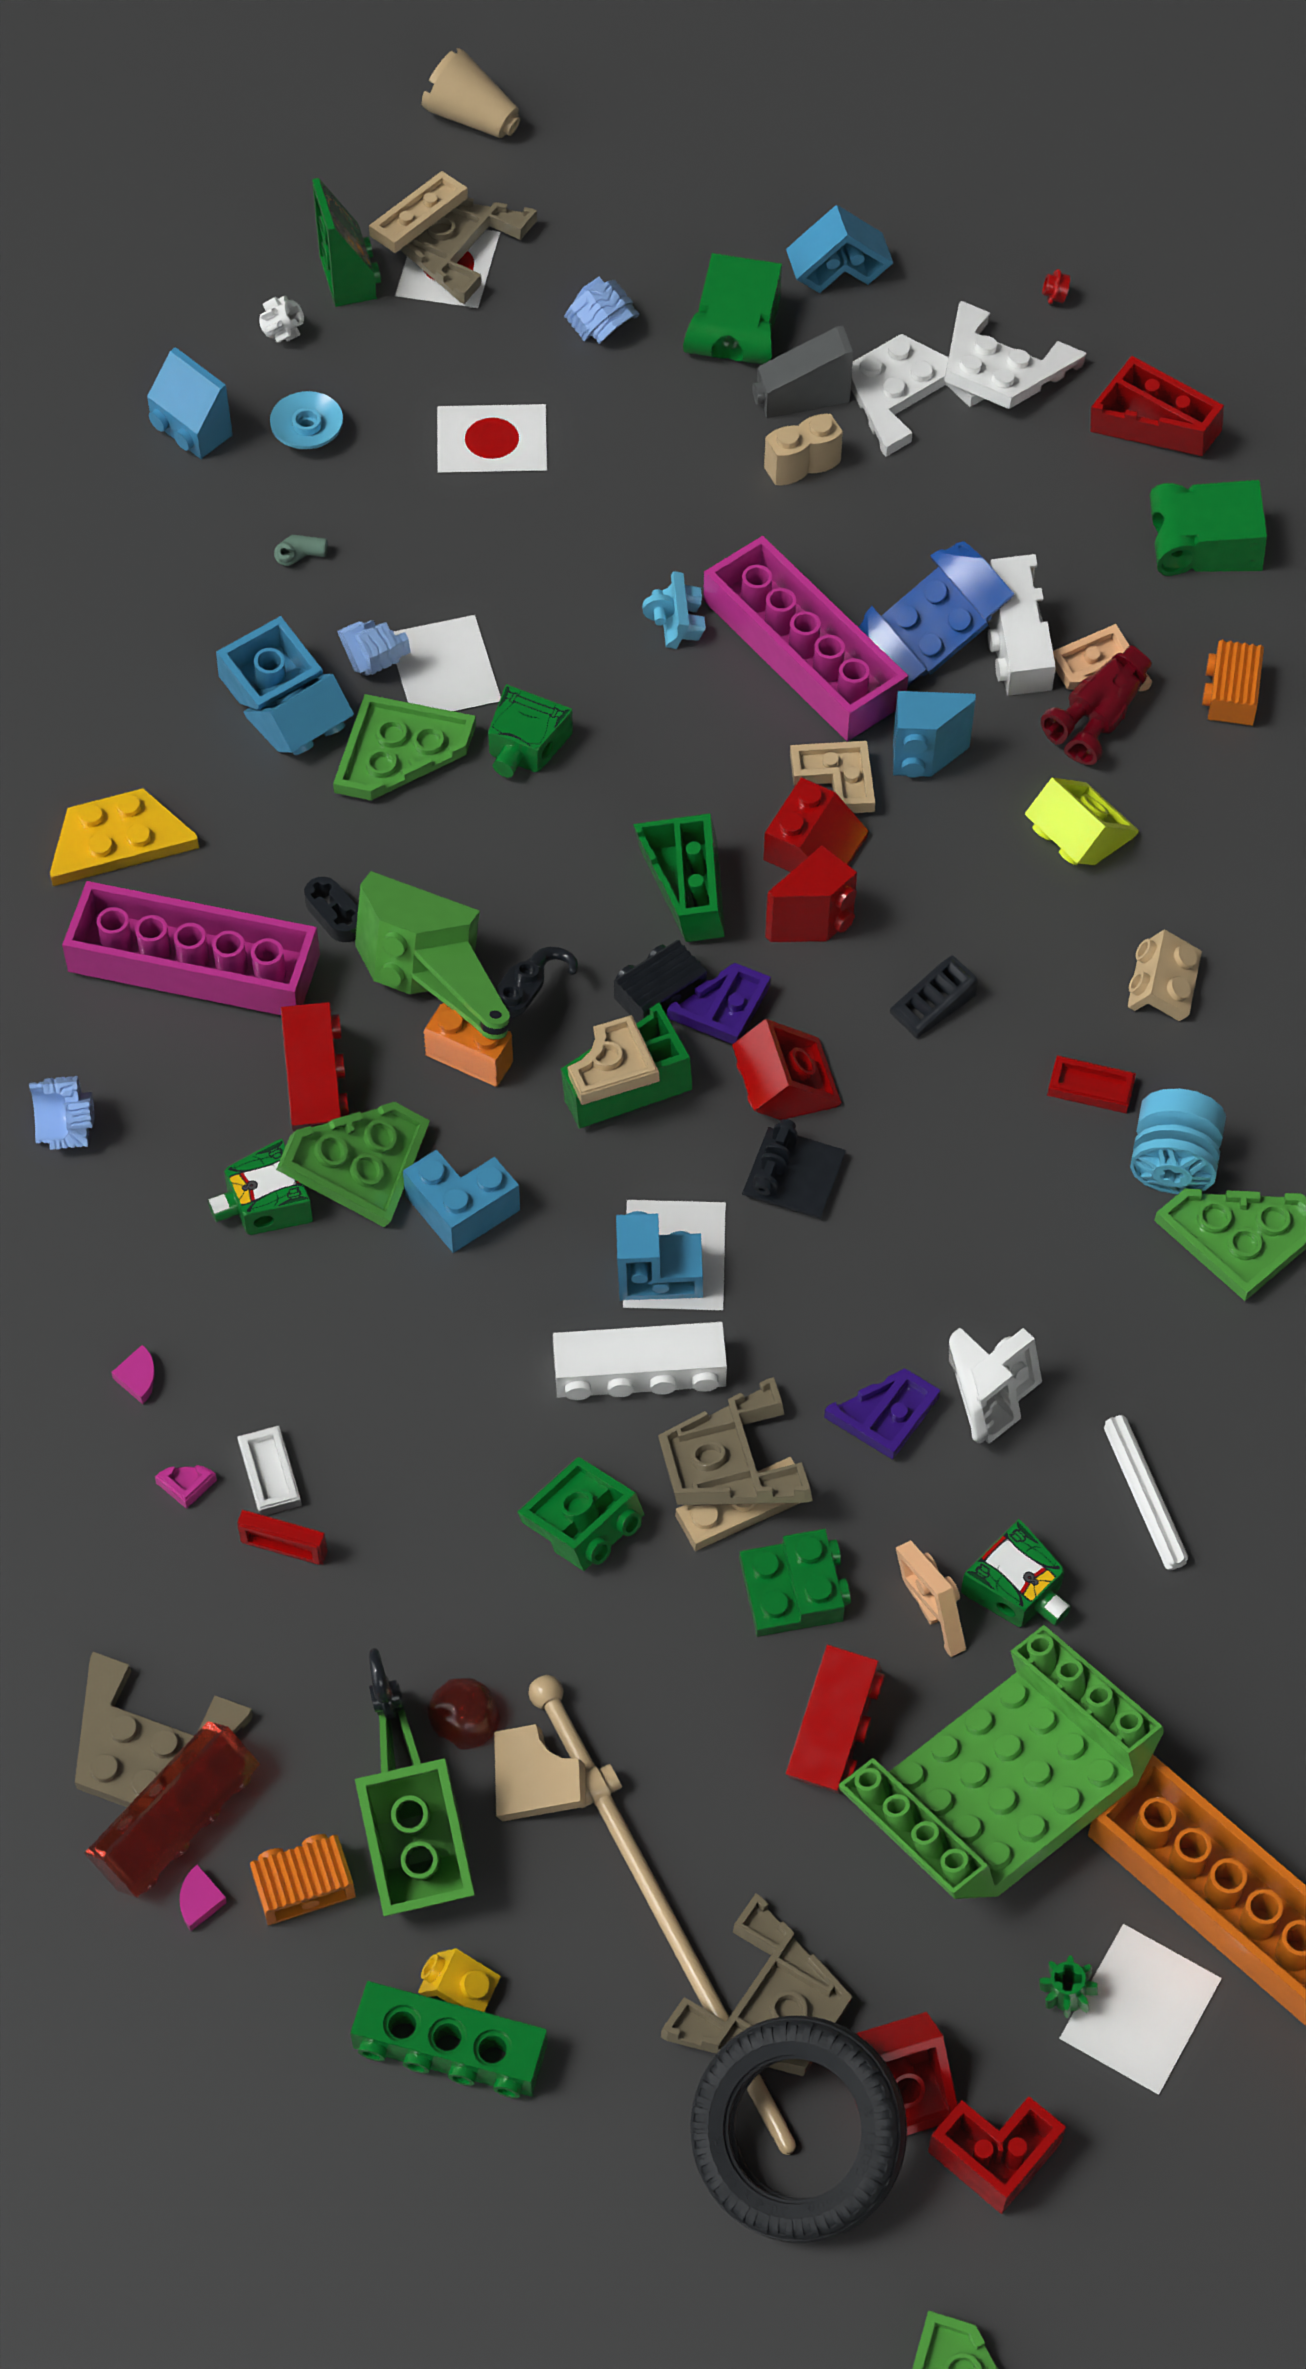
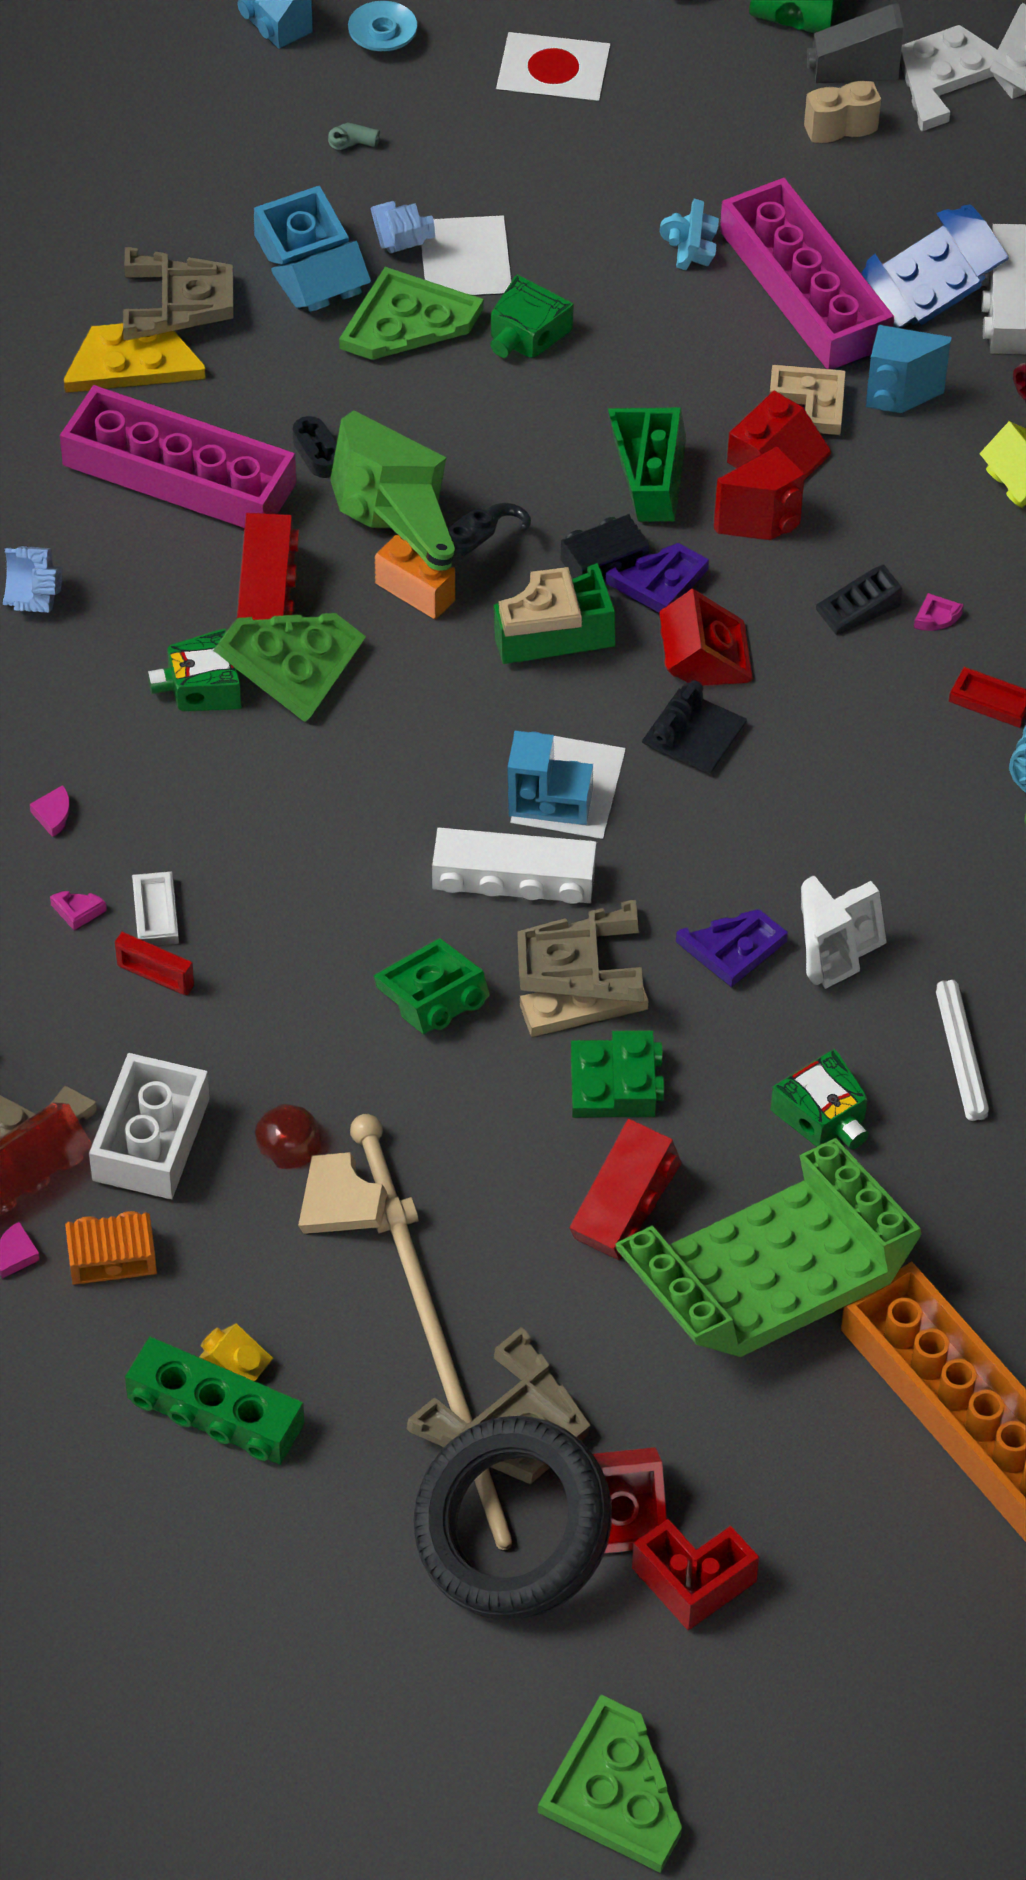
camera: 10 degrees right, 5 degrees down
bright green slope [355,1648,476,1917] -> none
dark azure brick [403,1149,520,1253] -> none
light nougat wing [896,1540,966,1657] -> none
green gear [1039,1955,1098,2018] -> none
white sticker [1059,1924,1222,2095] -> none
none -> white brick [89,1053,210,1200]
none -> dark tan wing [123,247,234,340]
none -> dark pink tile [914,593,964,631]

